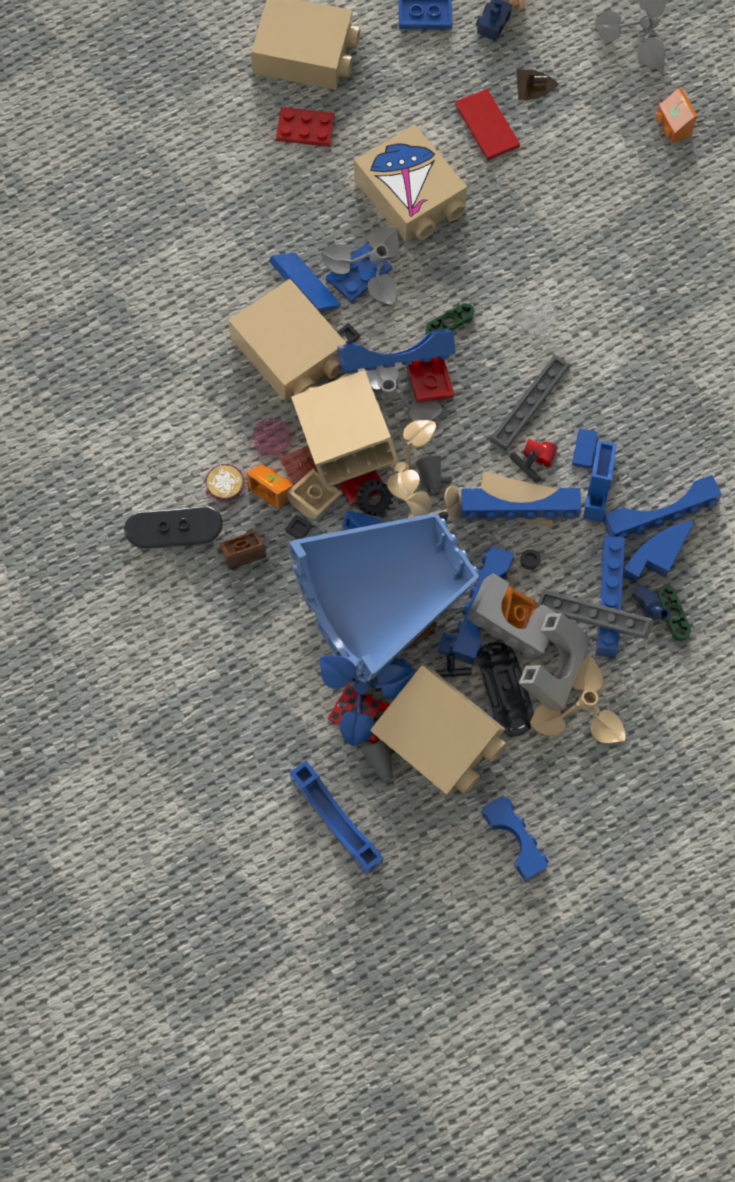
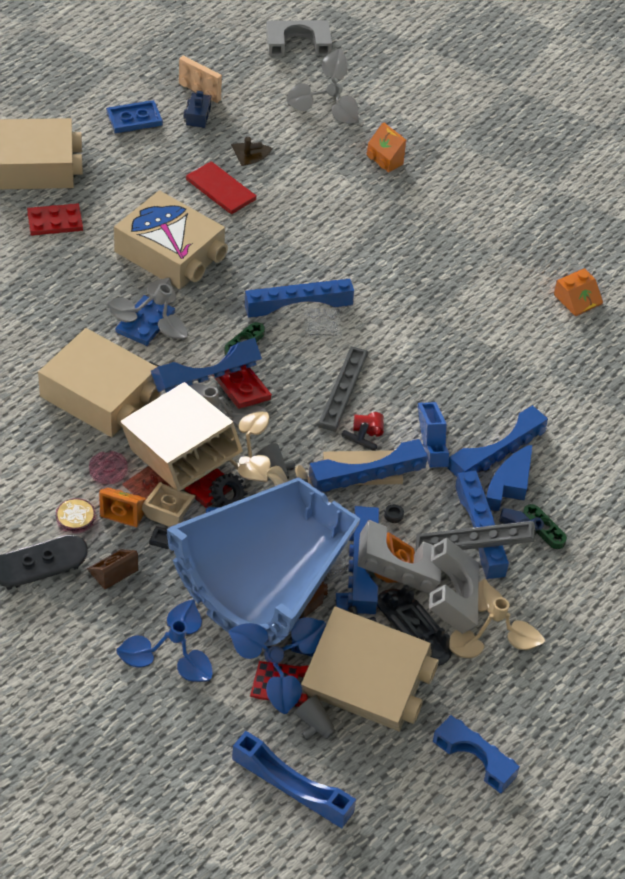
camera: 20 degrees left, 20 degrees down
blue tile [268,253,341,312] -> none
blue tile [572,428,598,469] -> none
none -> blue plant [116,599,212,682]
none -> blue arch [244,278,354,318]

